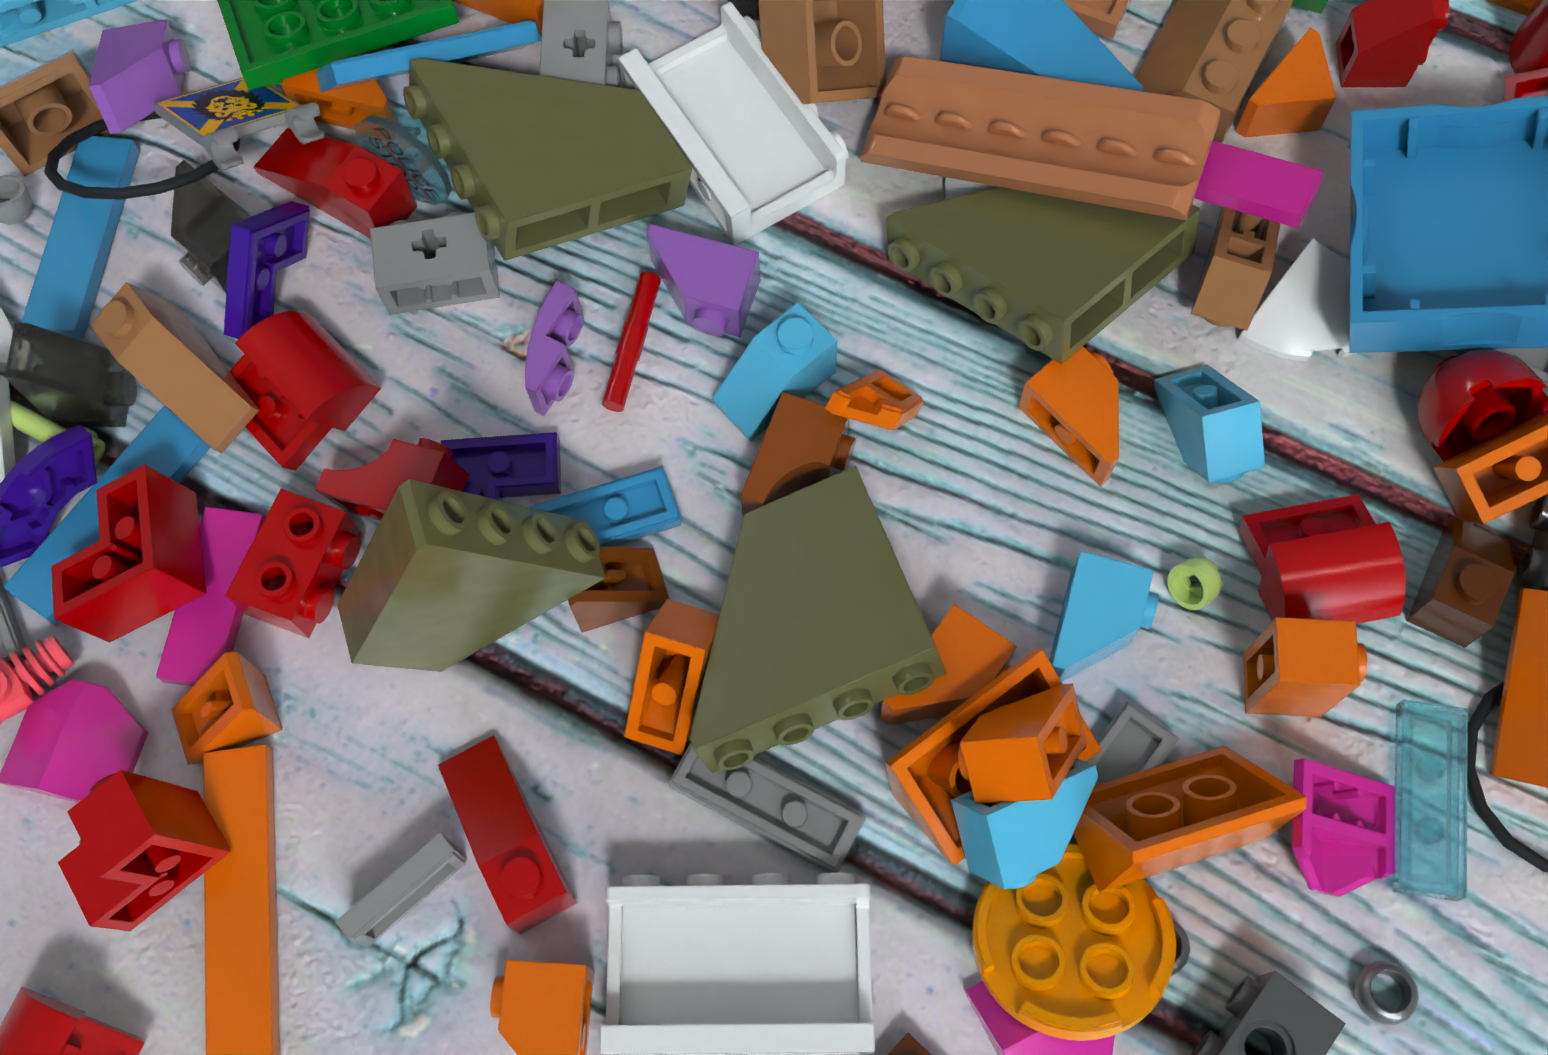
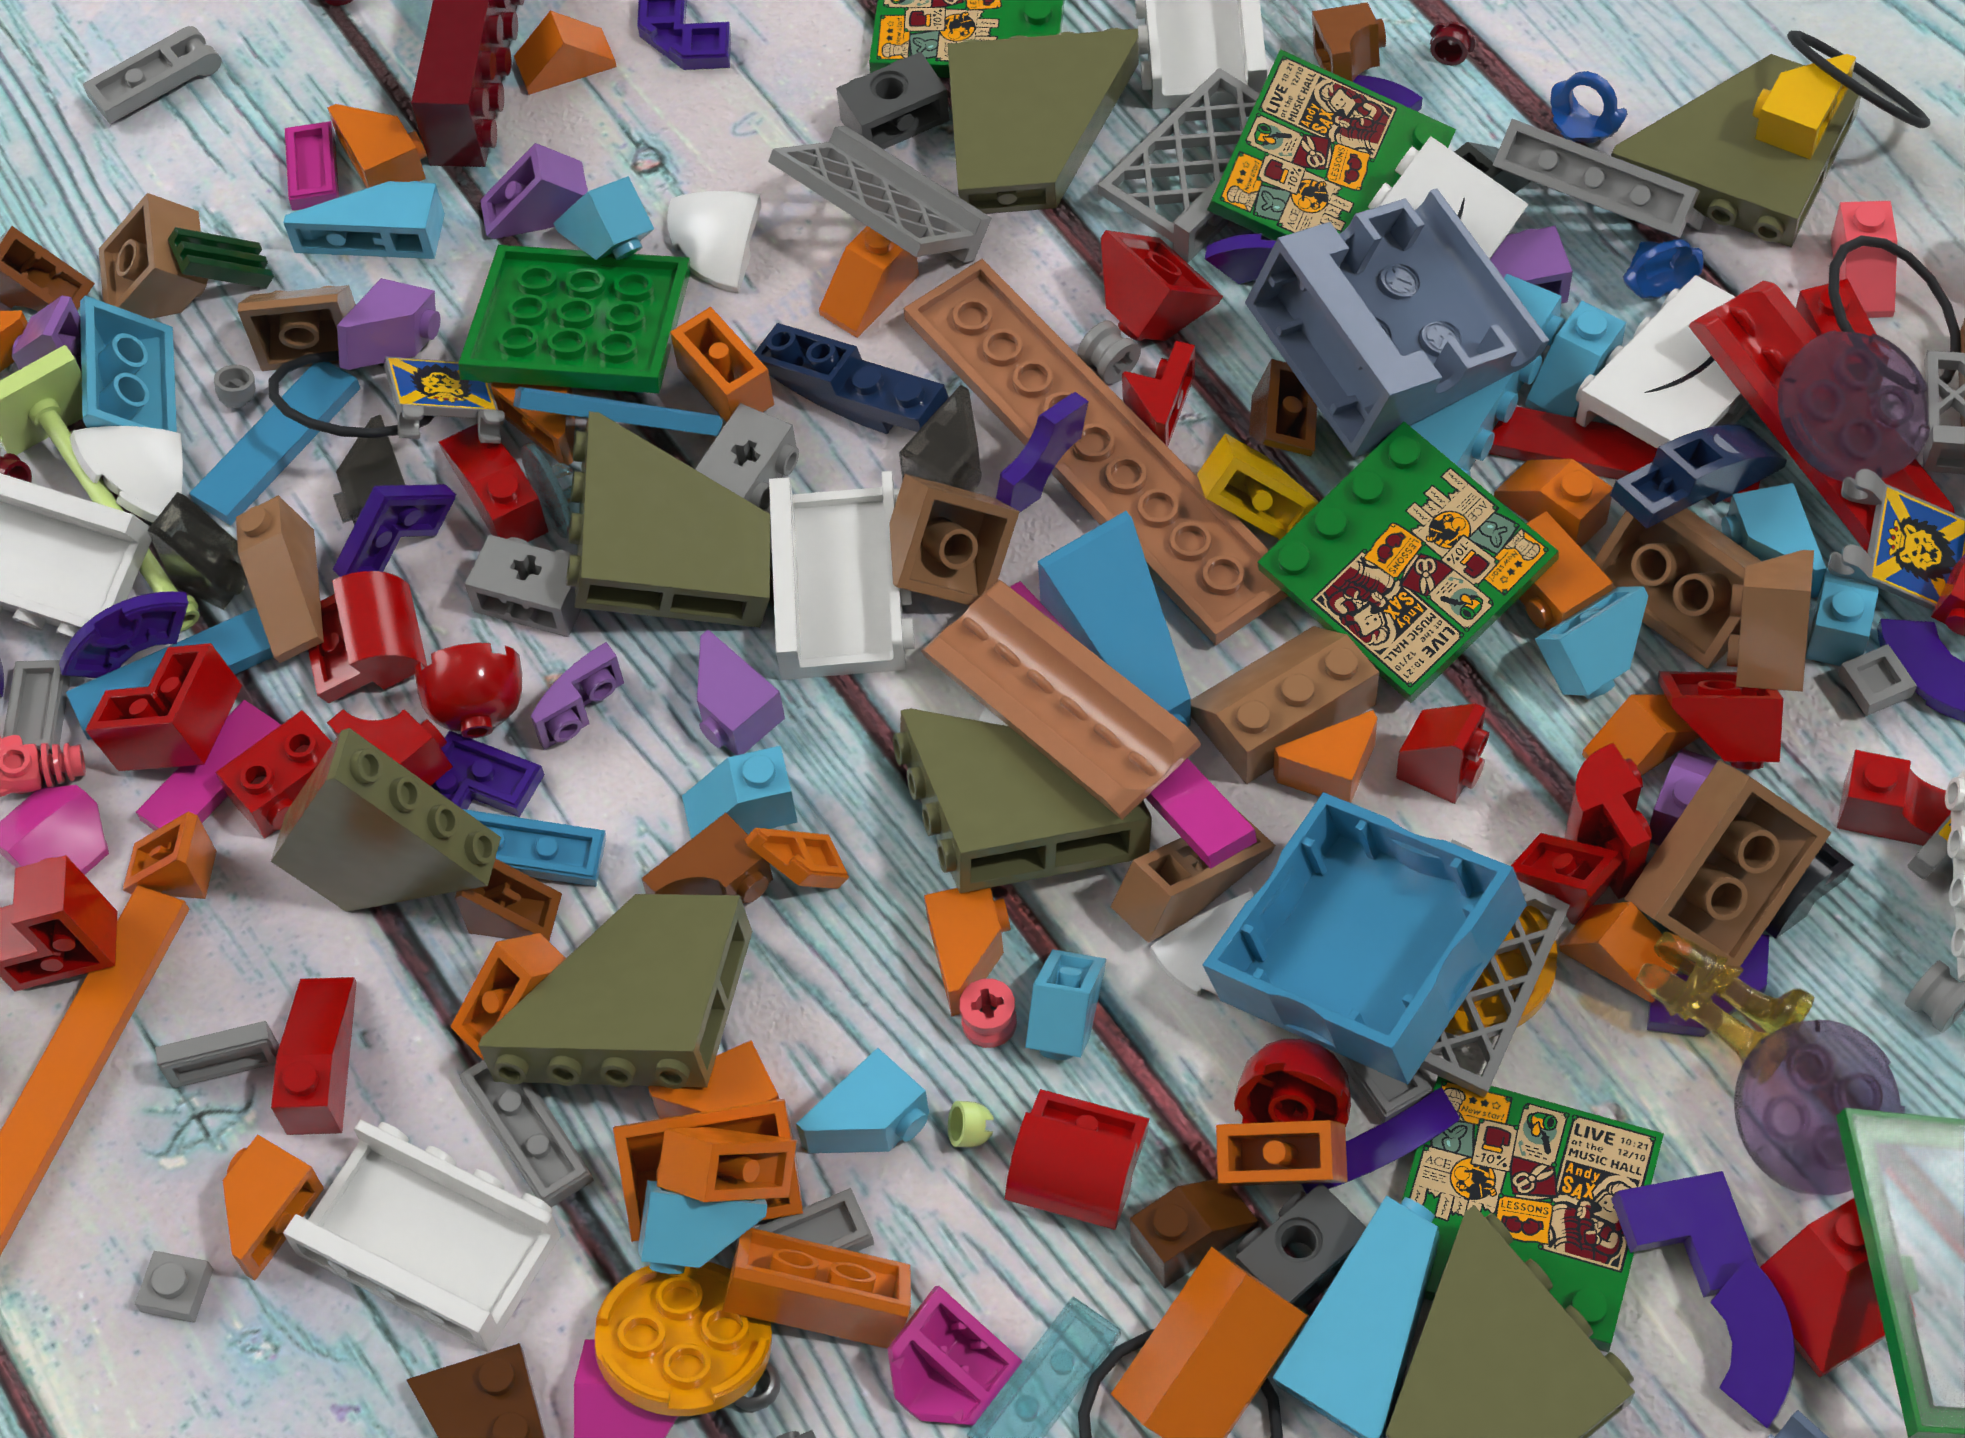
camera: 30 degrees right, 10 degrees down
red piece [602,272,661,412] -> none
orange brick [1243,617,1367,717] -> none
none -> red cylinder [415,643,522,738]
none -> coral wheel [960,978,1017,1048]

